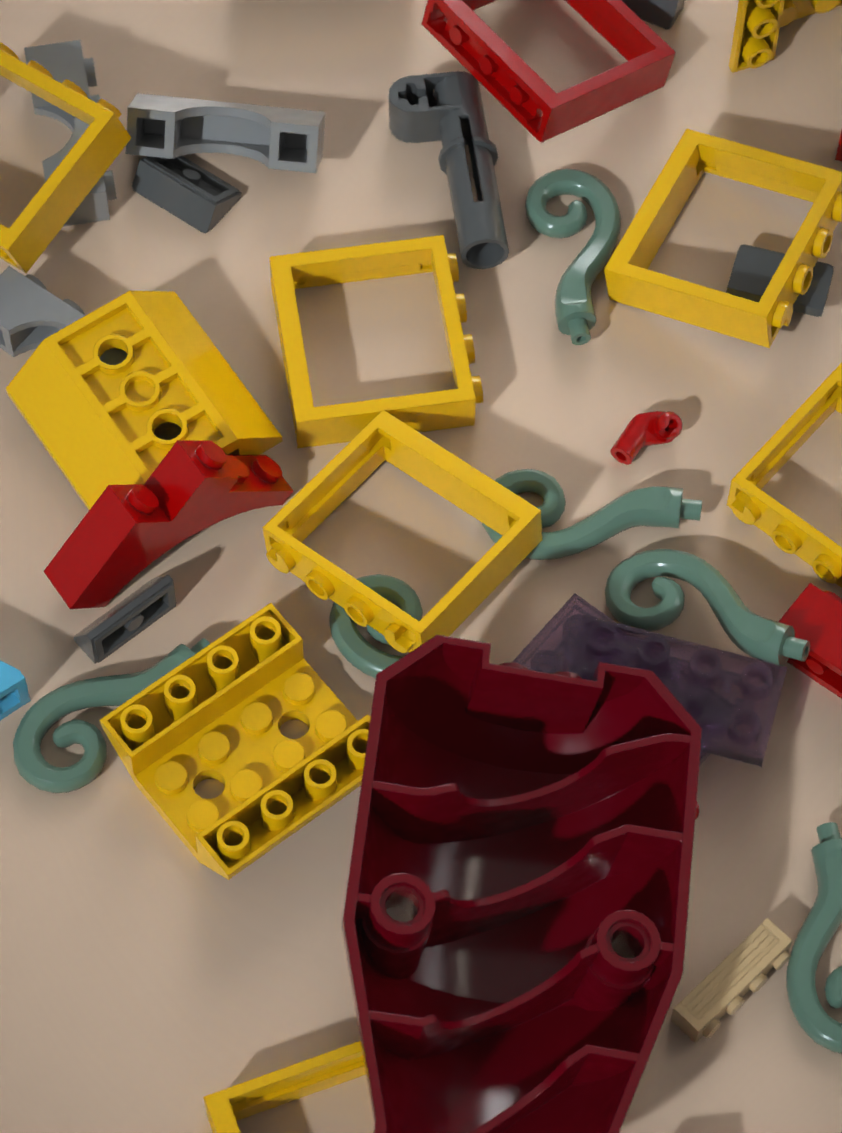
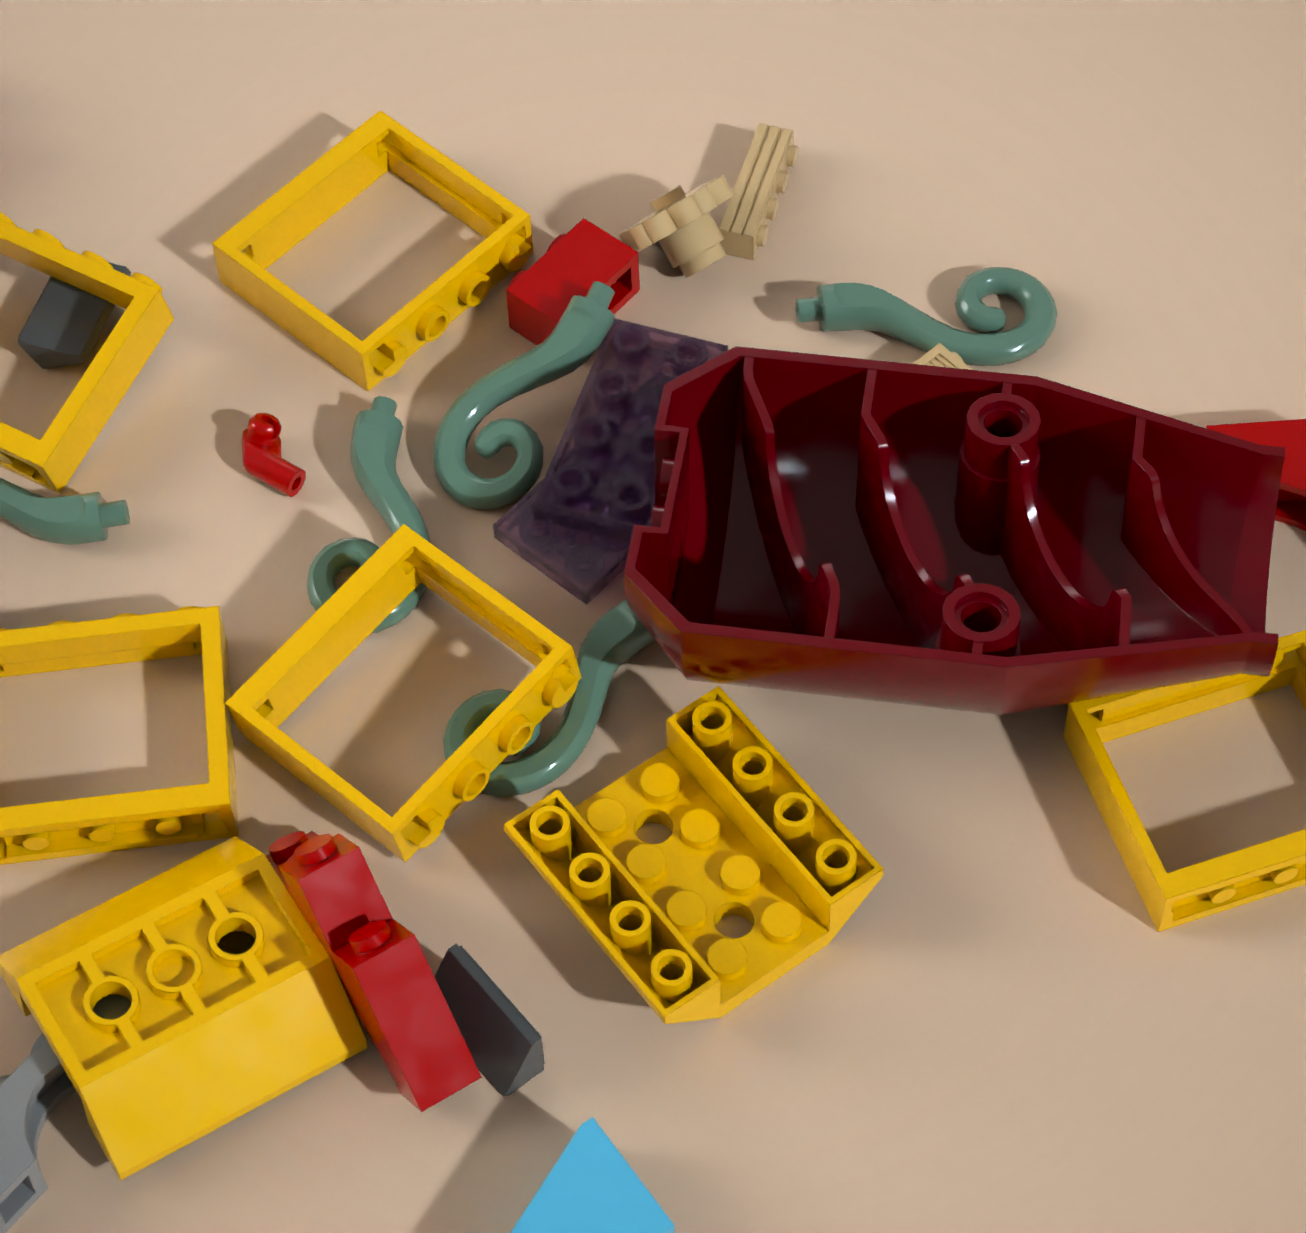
camera: 85 degrees left, 5 degrees down
sand green plant [13,638,210,793] -> none

